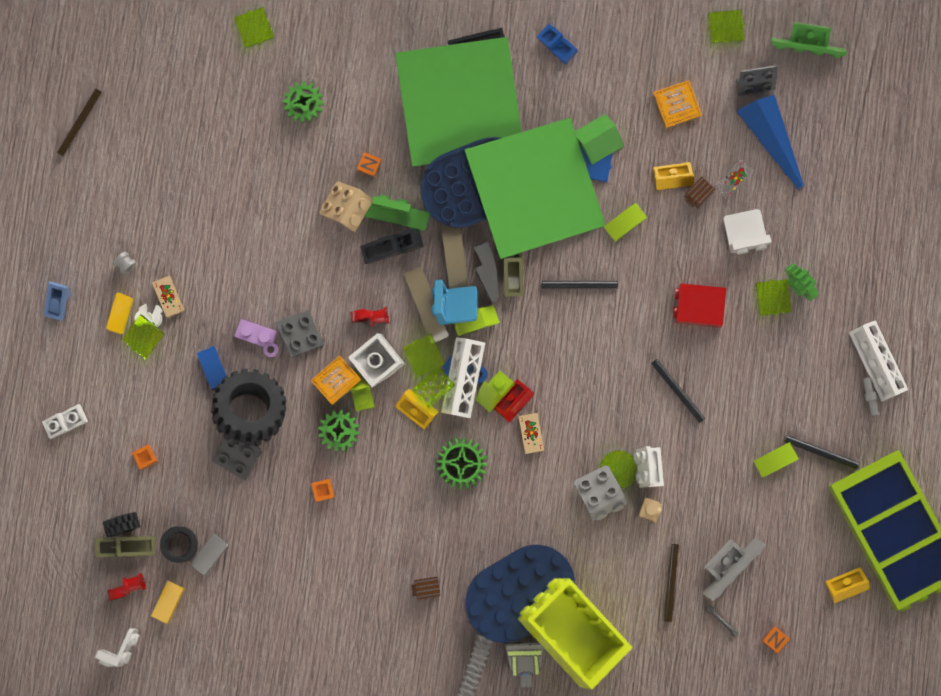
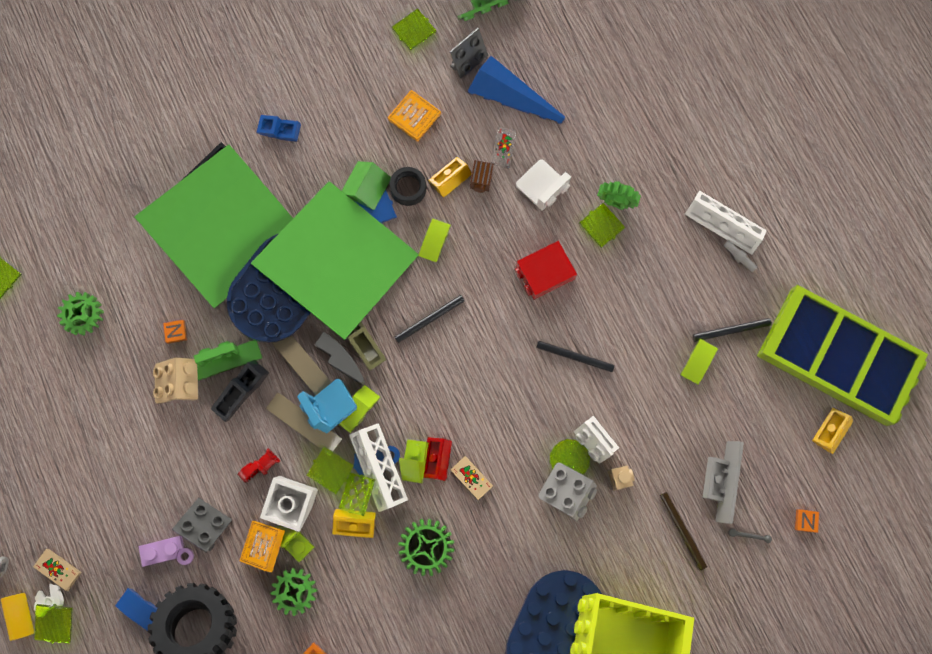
camera: 35 degrees left, 5 degrees down
none -> black tyre [389,167,427,206]

